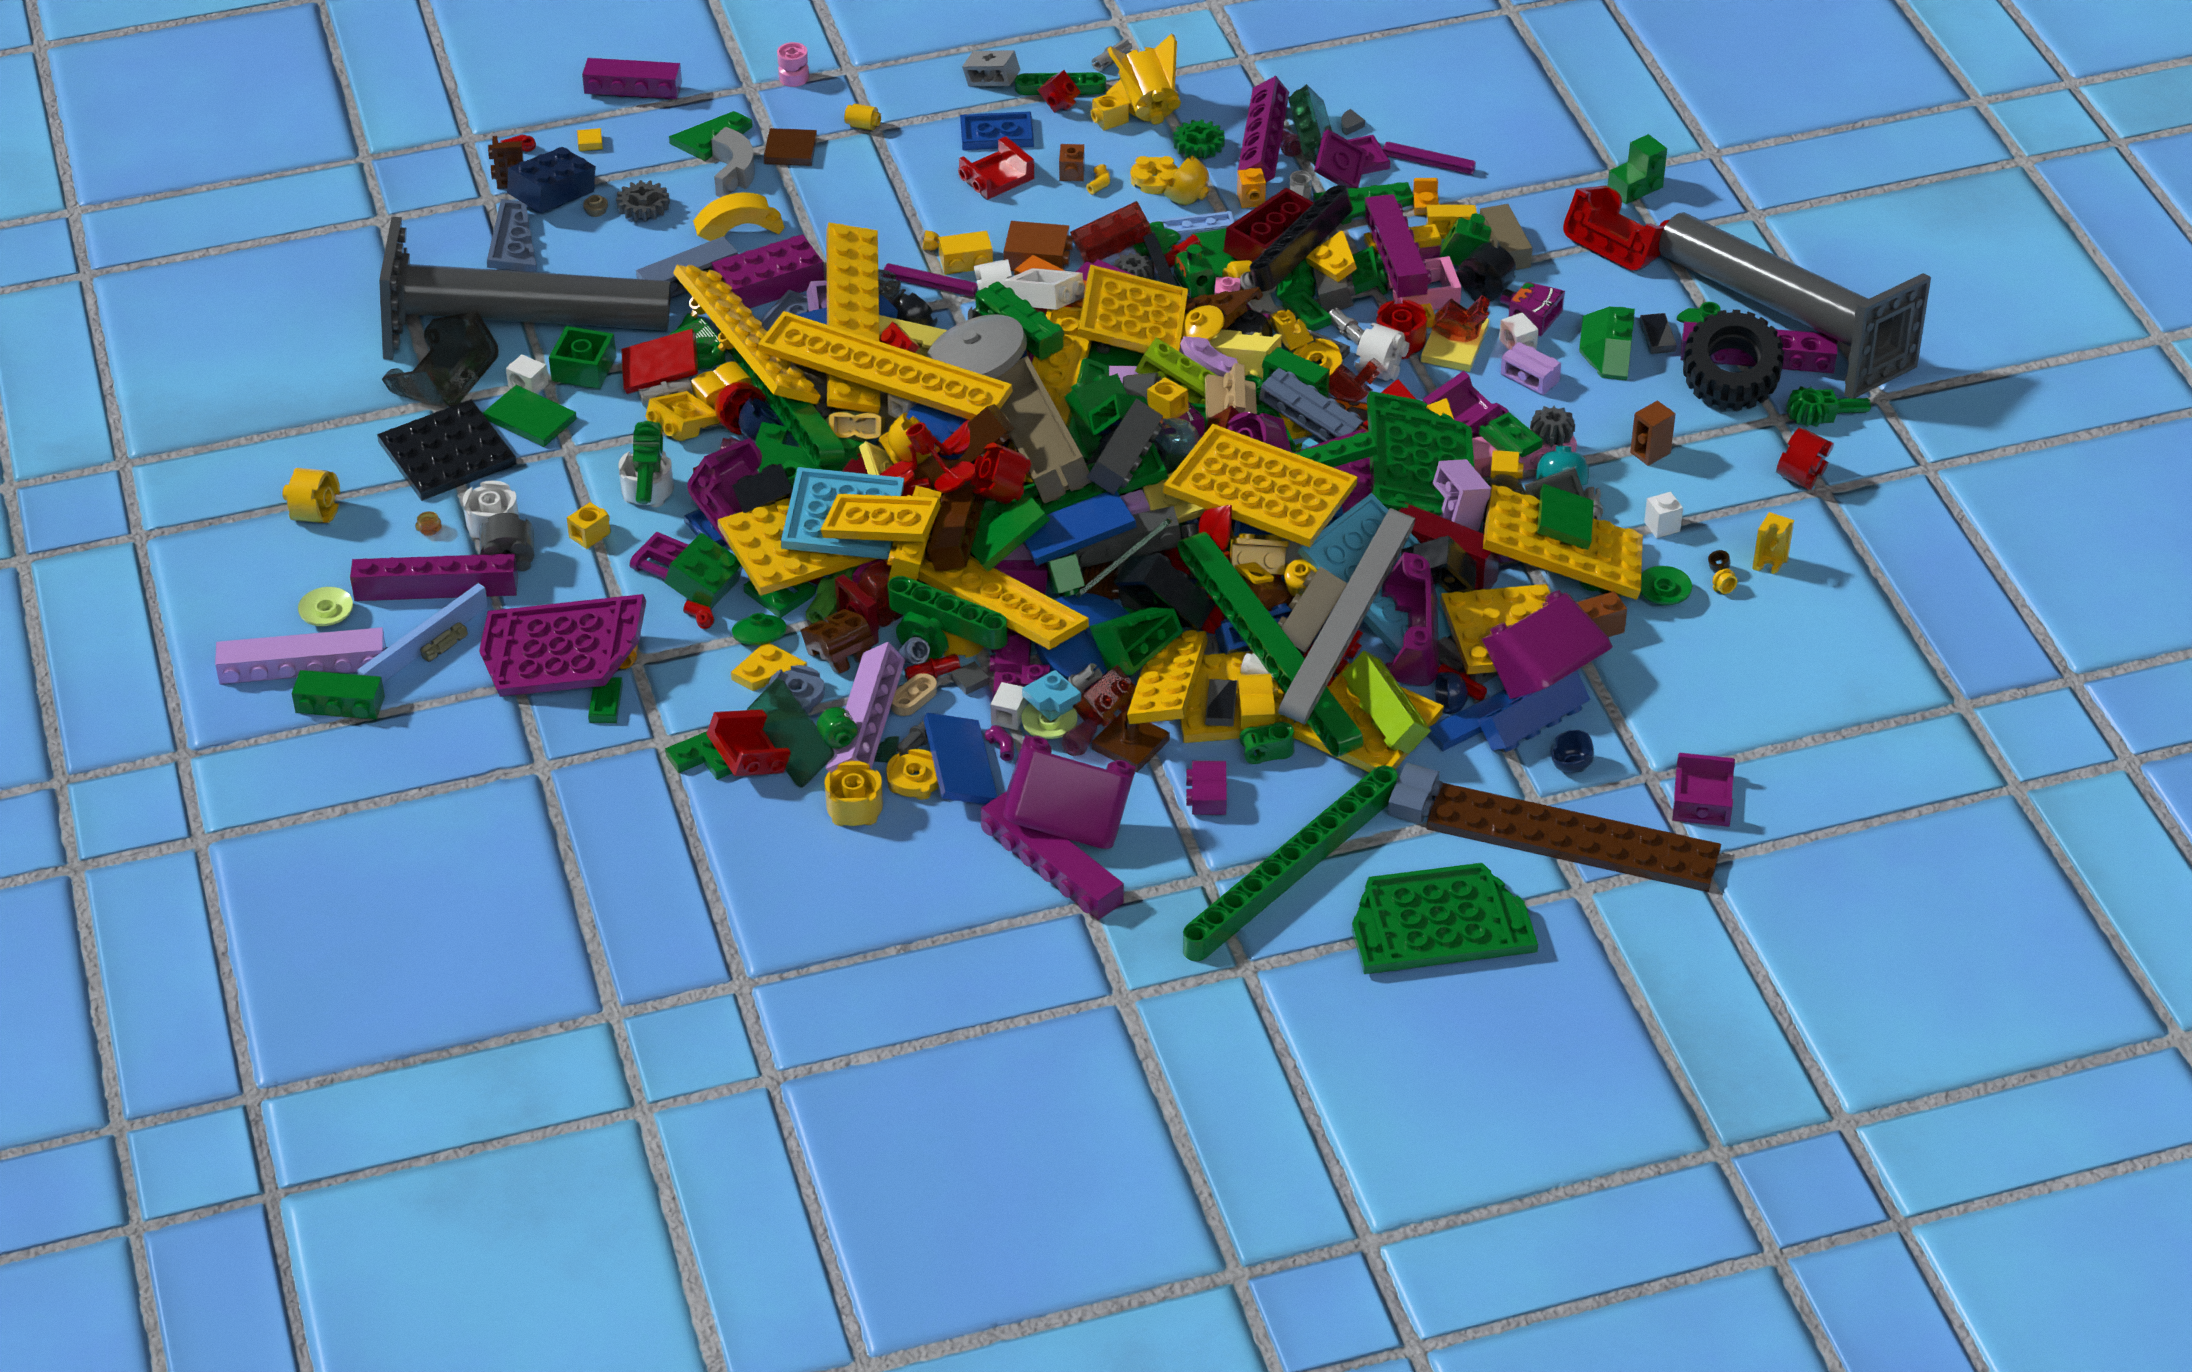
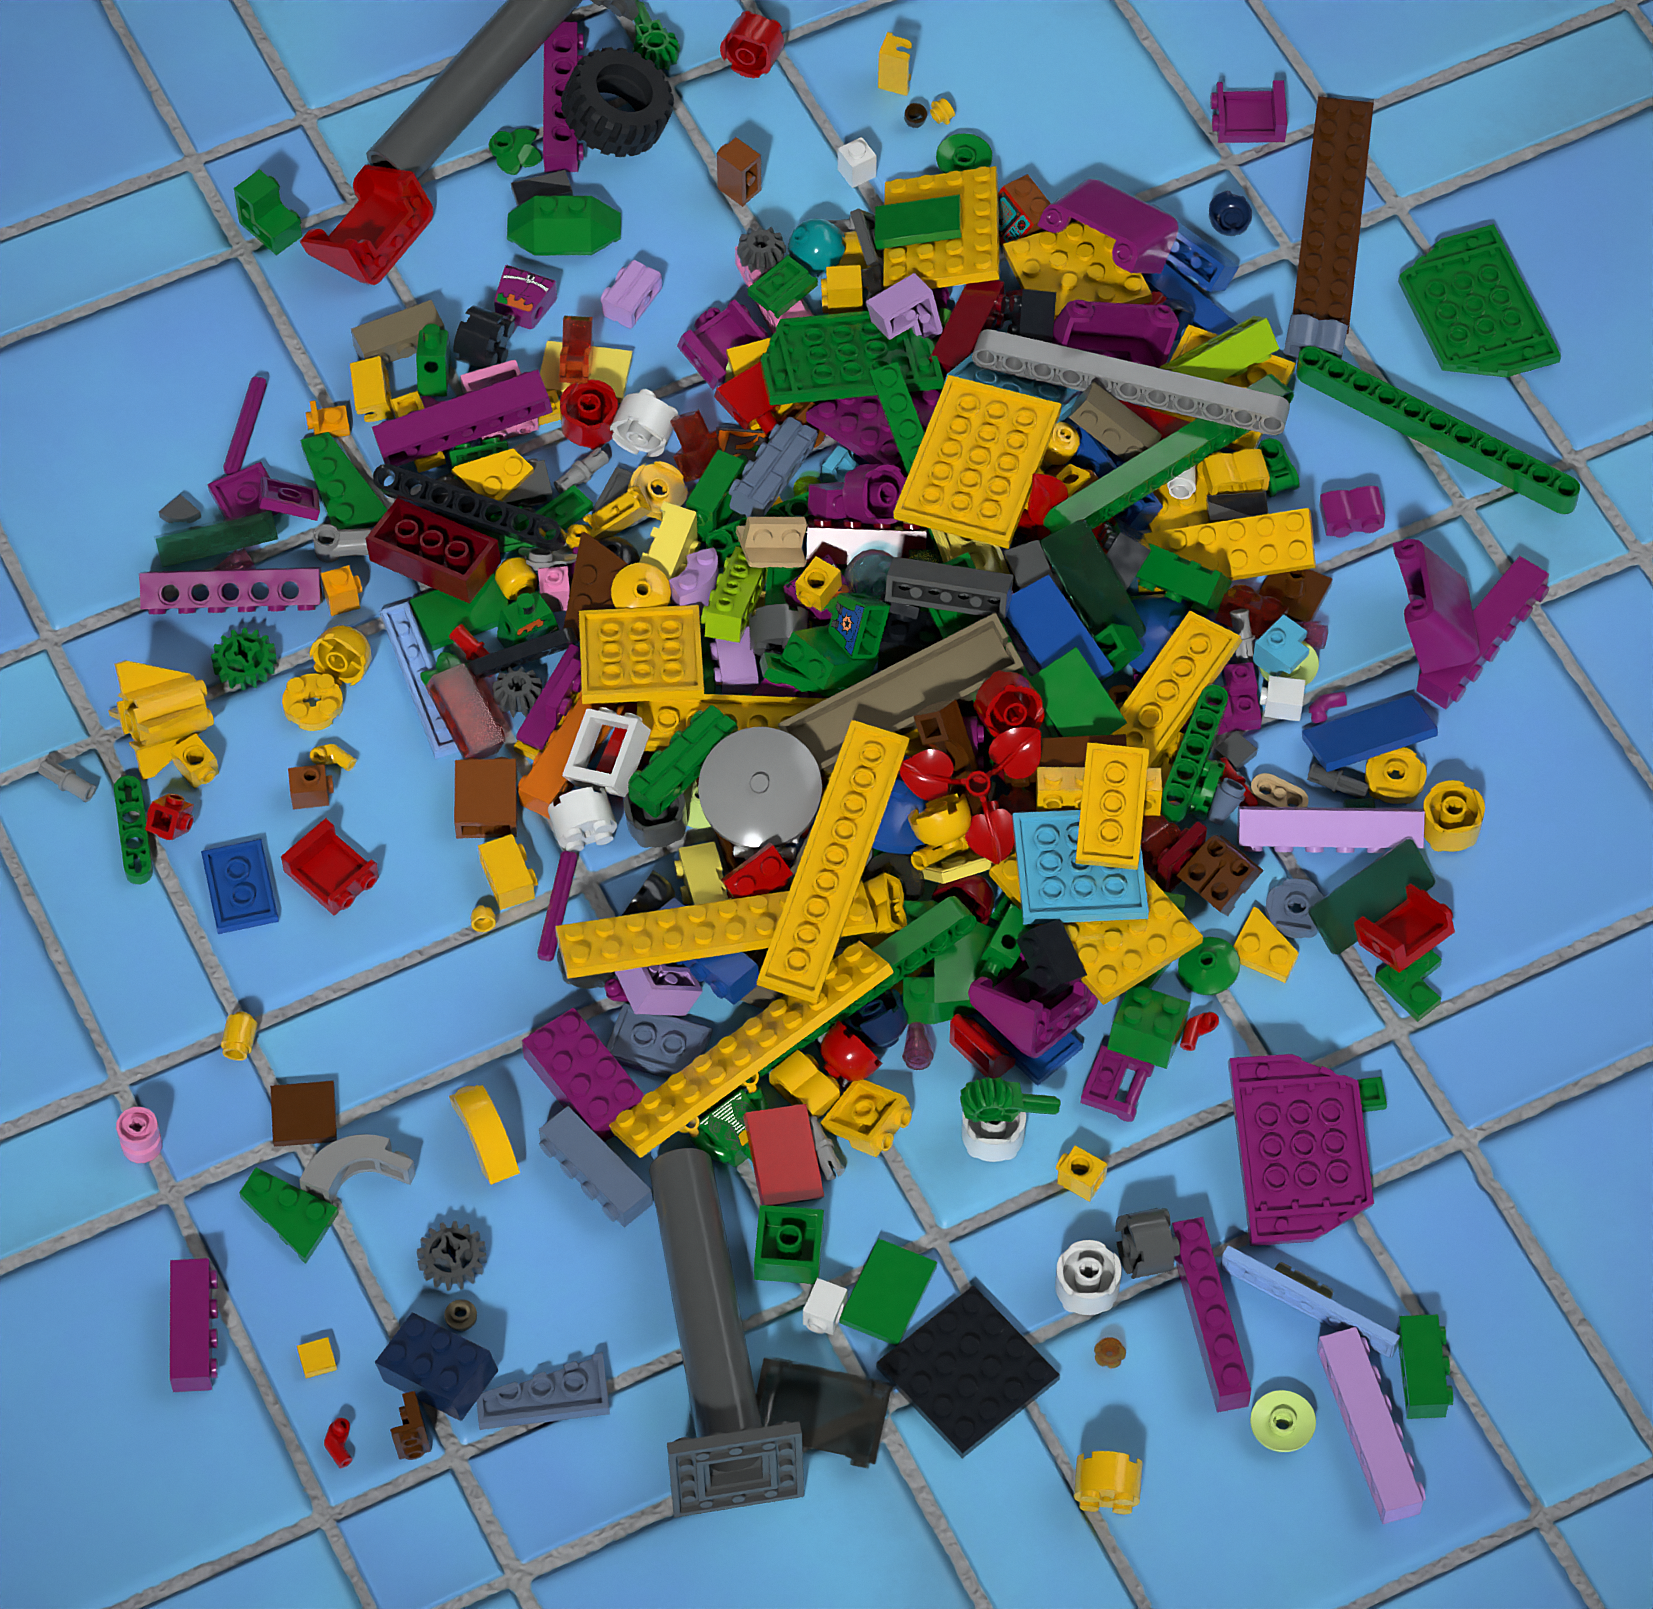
camera: 100 degrees left, 15 degrees up
green head [817,707,858,749] -> none
light grey brick [962,50,1020,86] -> none
white brick [1499,313,1539,350] -> none

